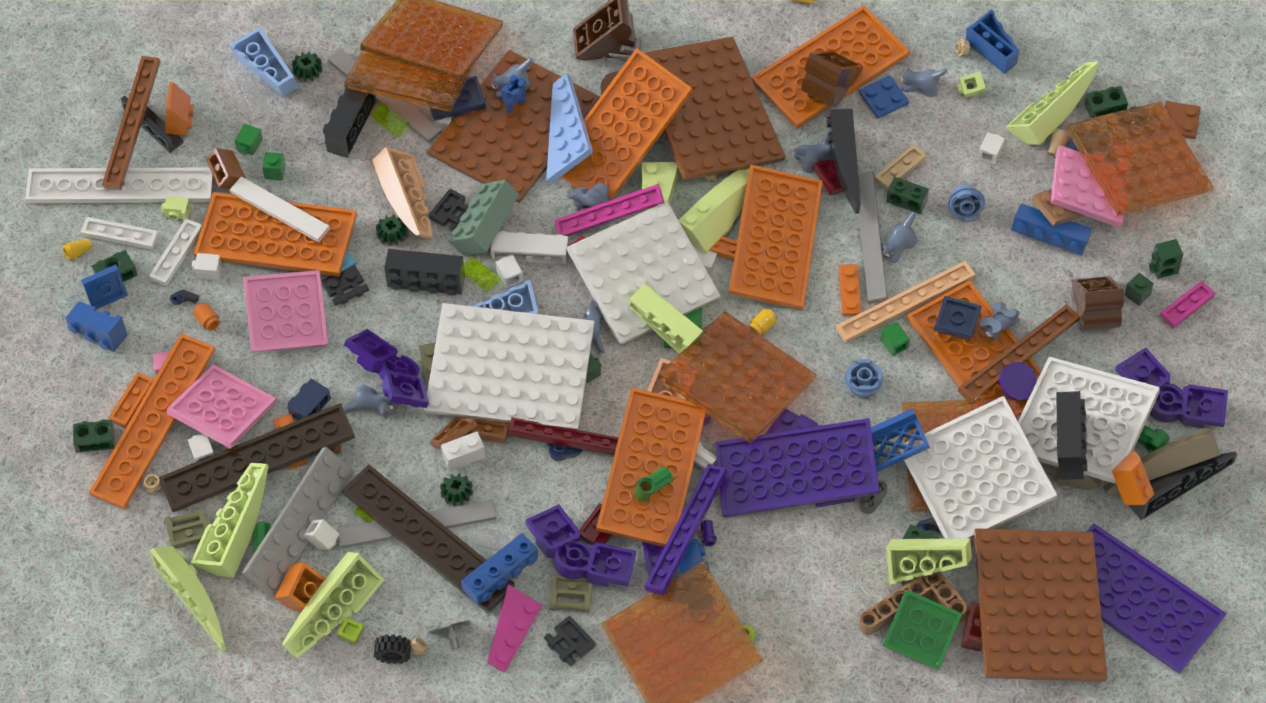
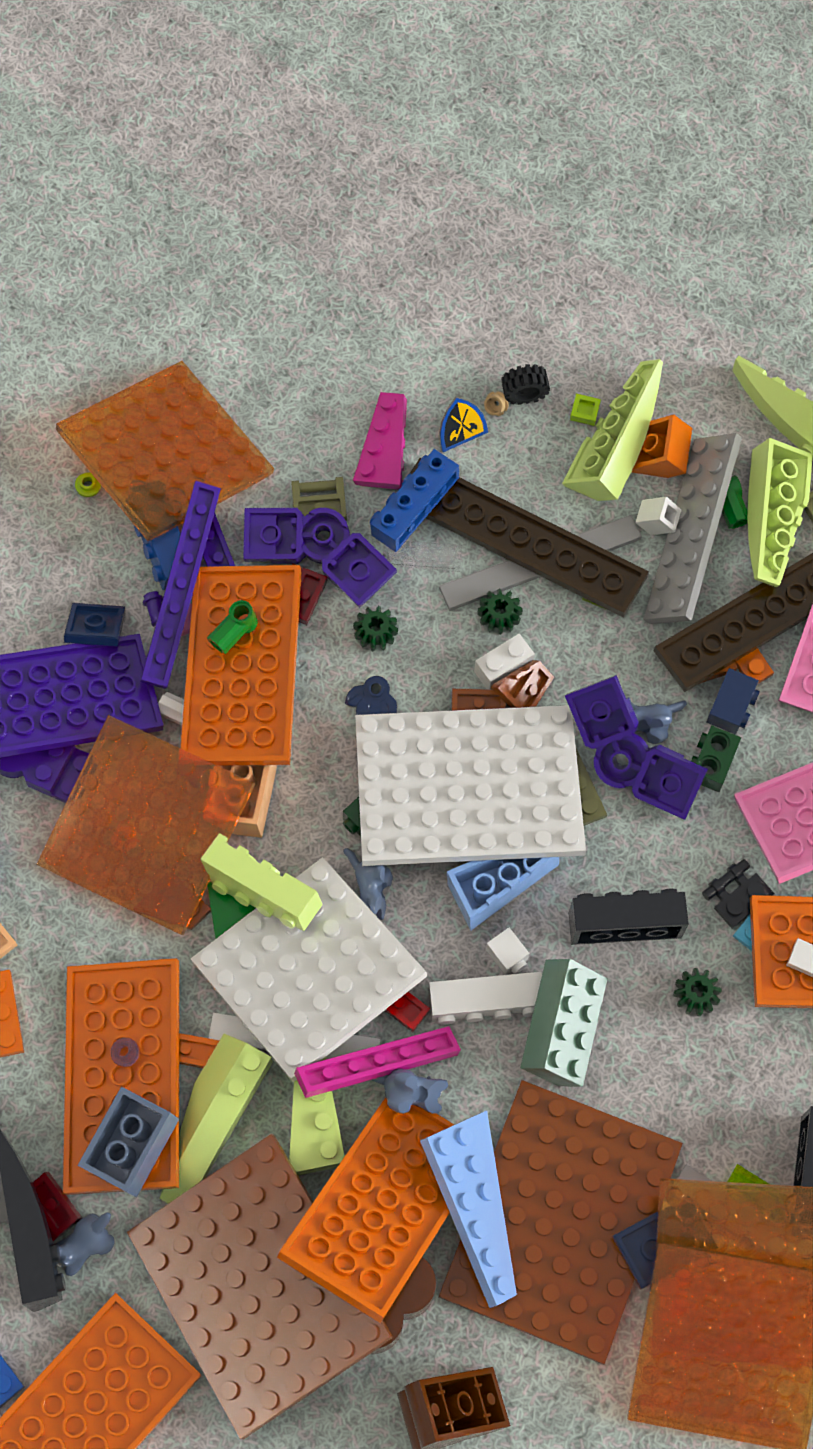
camera: 165 degrees right, 10 degrees up
light nougat wedge [372,147,433,239] -> none
black plate [429,189,469,232] -> none
clear neon green tile [464,257,500,292] -> none
sand blue animal [490,58,533,98] -> none
blue animal [502,75,526,113] -> none
dark red tile [508,417,619,455] -> none
black plate [544,615,596,667] -> none
flat silver shield [609,39,642,62] -> none
yellow brick [748,309,777,337] -> none
reddish brown brick [801,51,863,108] -> none
none -> dark blue tile [64,603,125,646]
none -> sand blue brick [77,1087,179,1198]
none -> plate [110,1038,139,1067]
none -> dark green gear [353,605,398,652]
none -> dark green brick [691,725,742,792]

